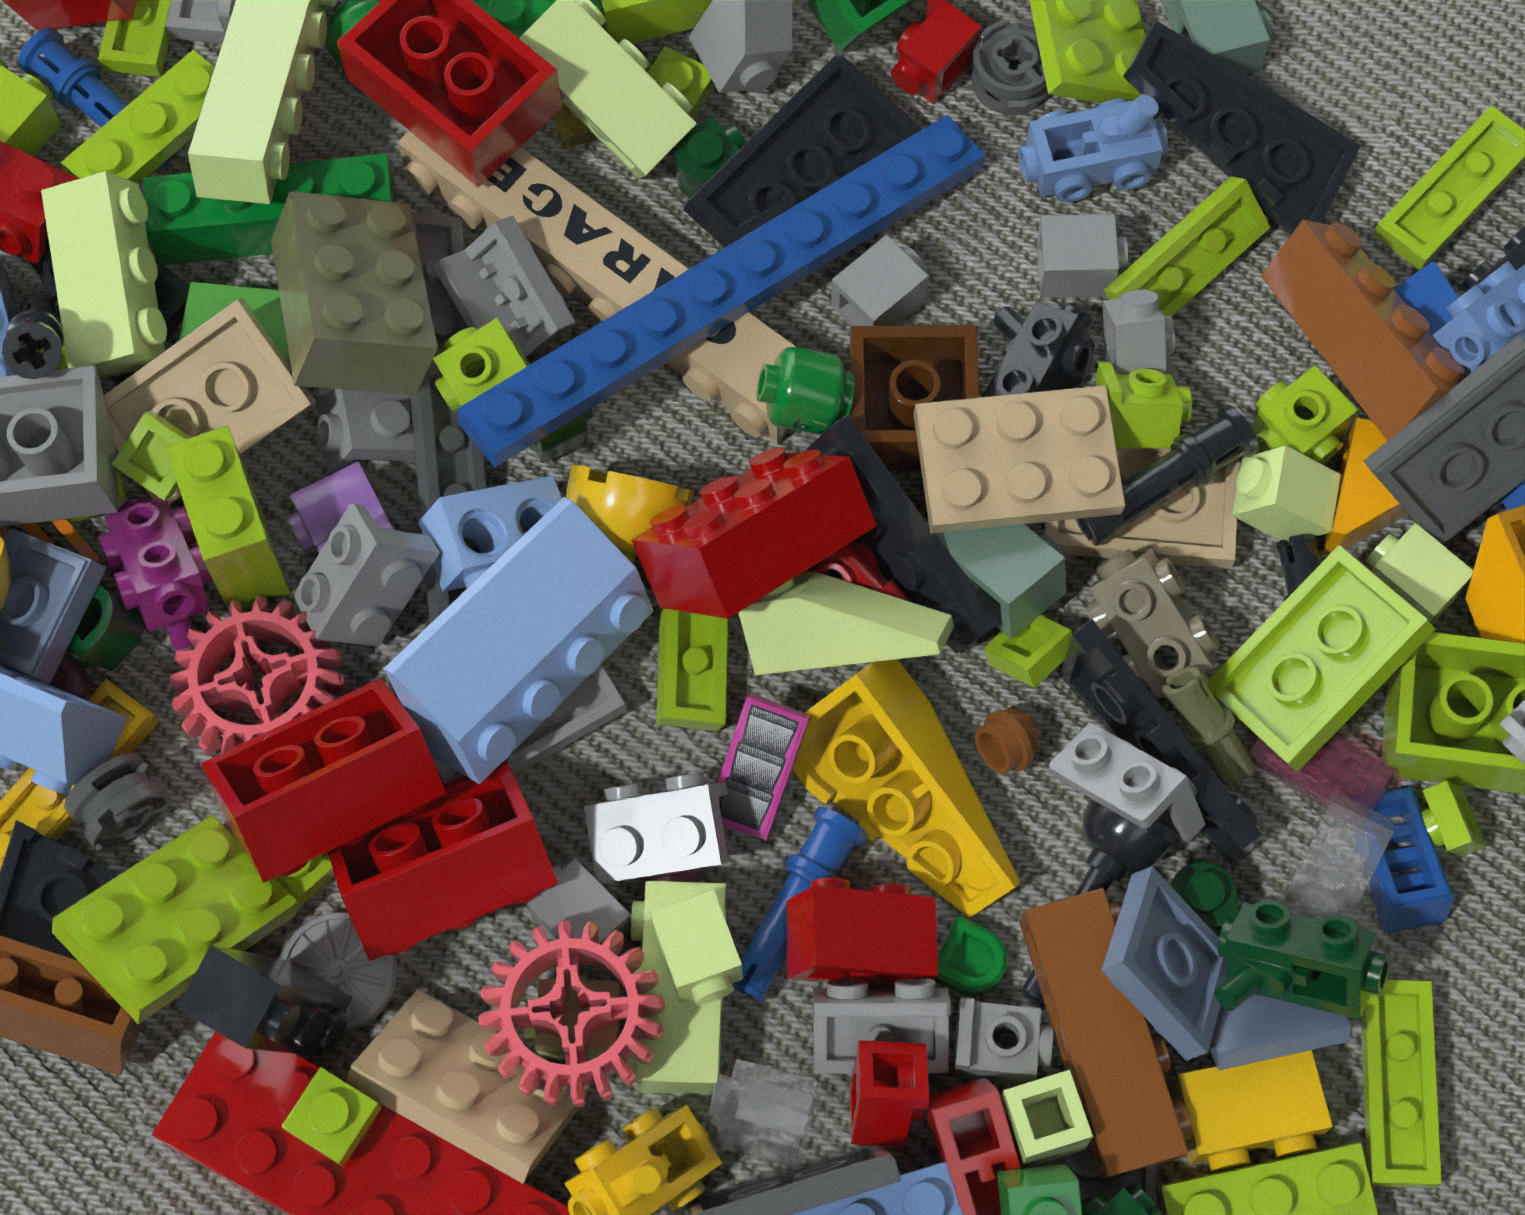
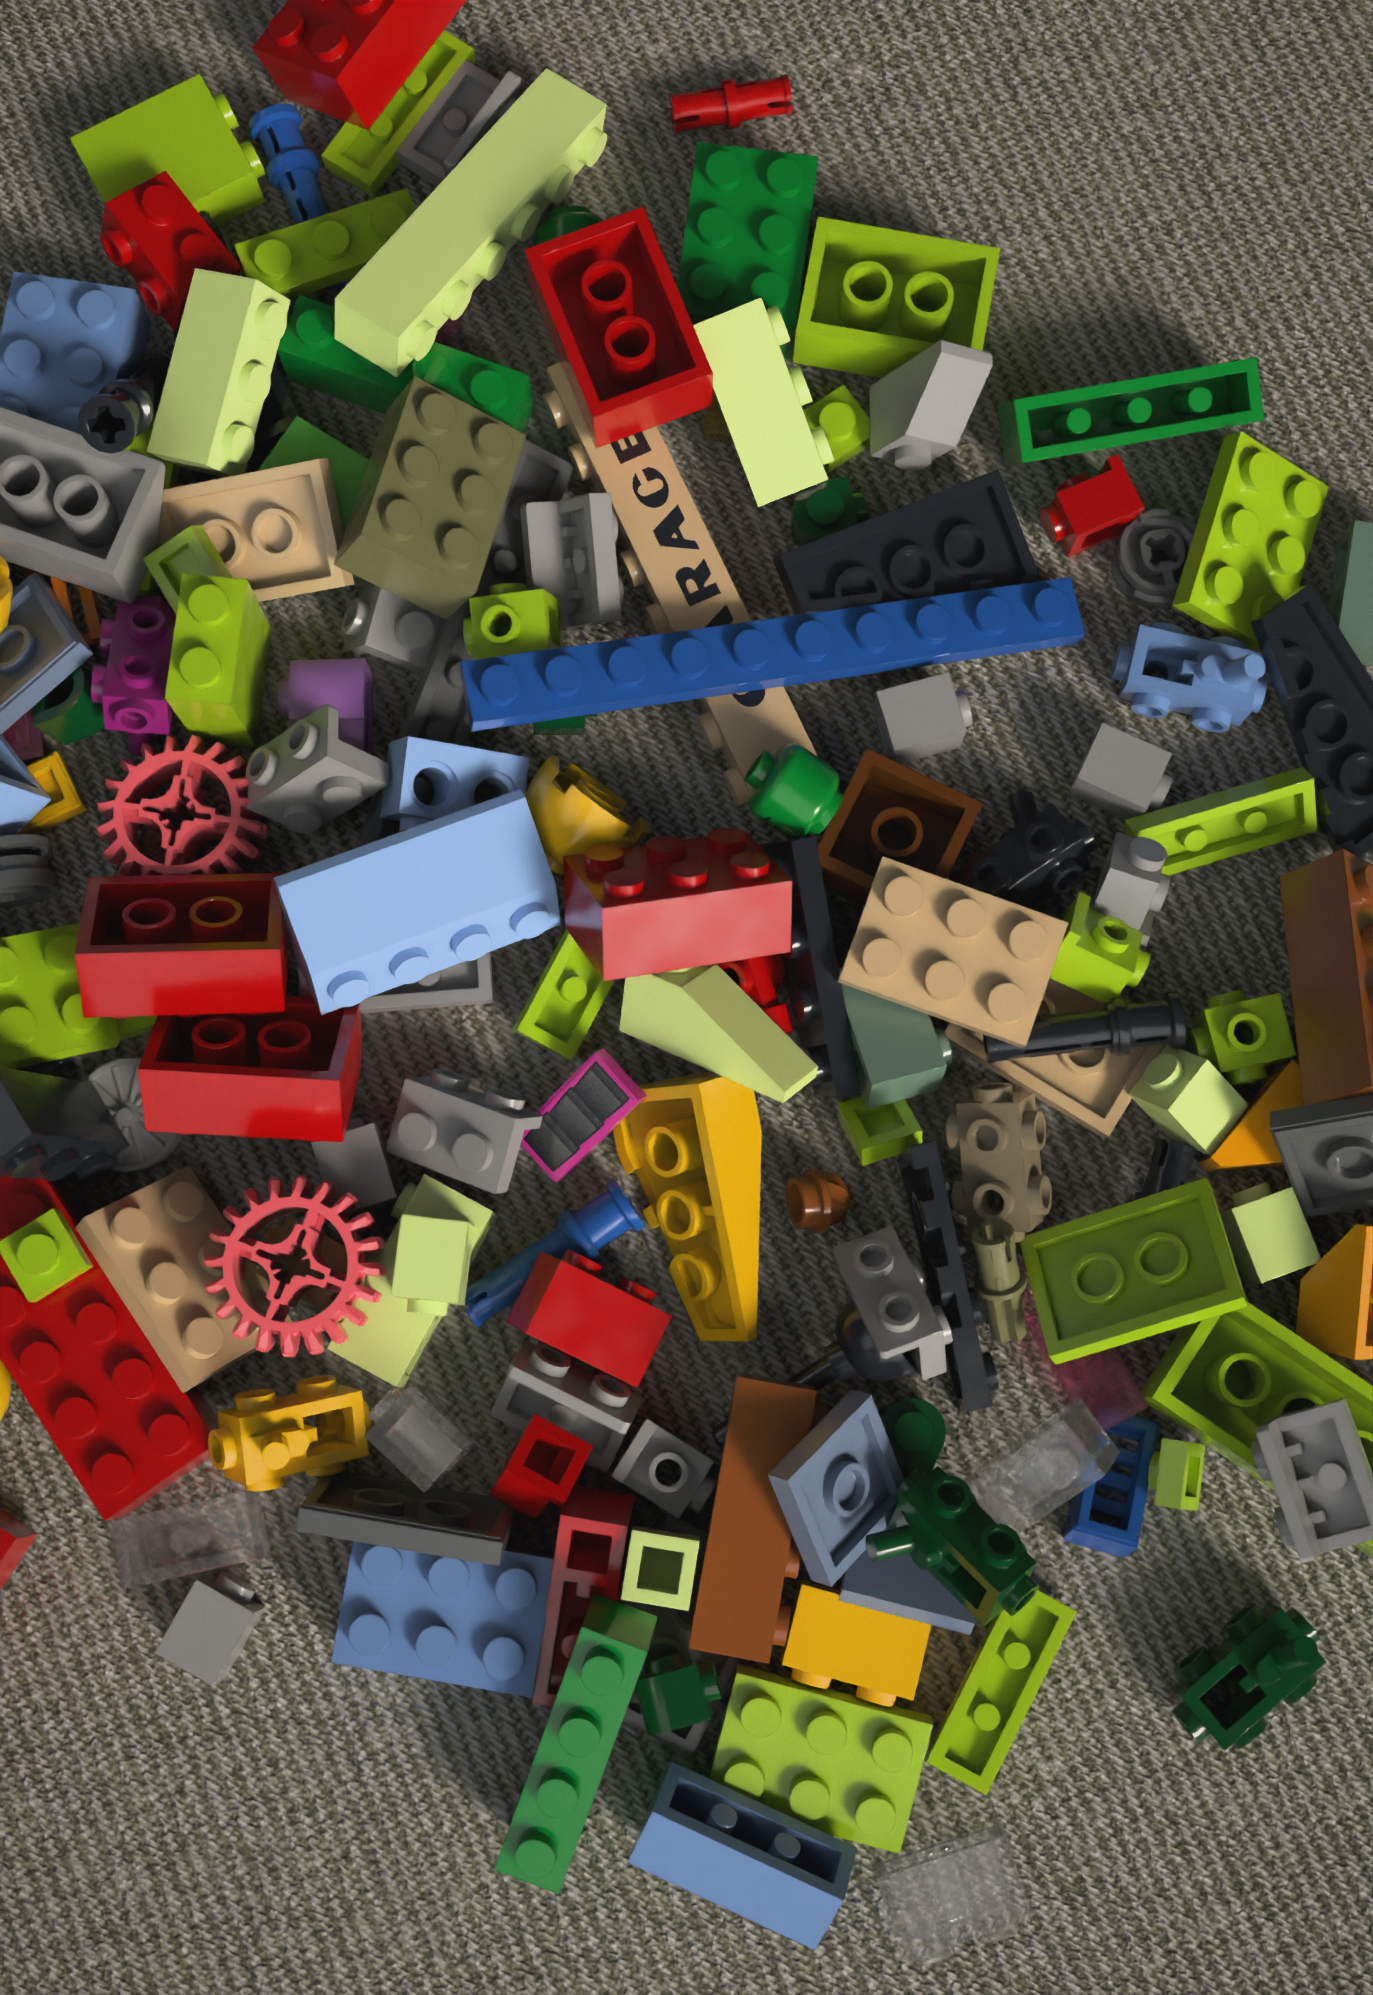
camera: 25 degrees right, 10 degrees up
green tile [932,915,1007,996] -> none

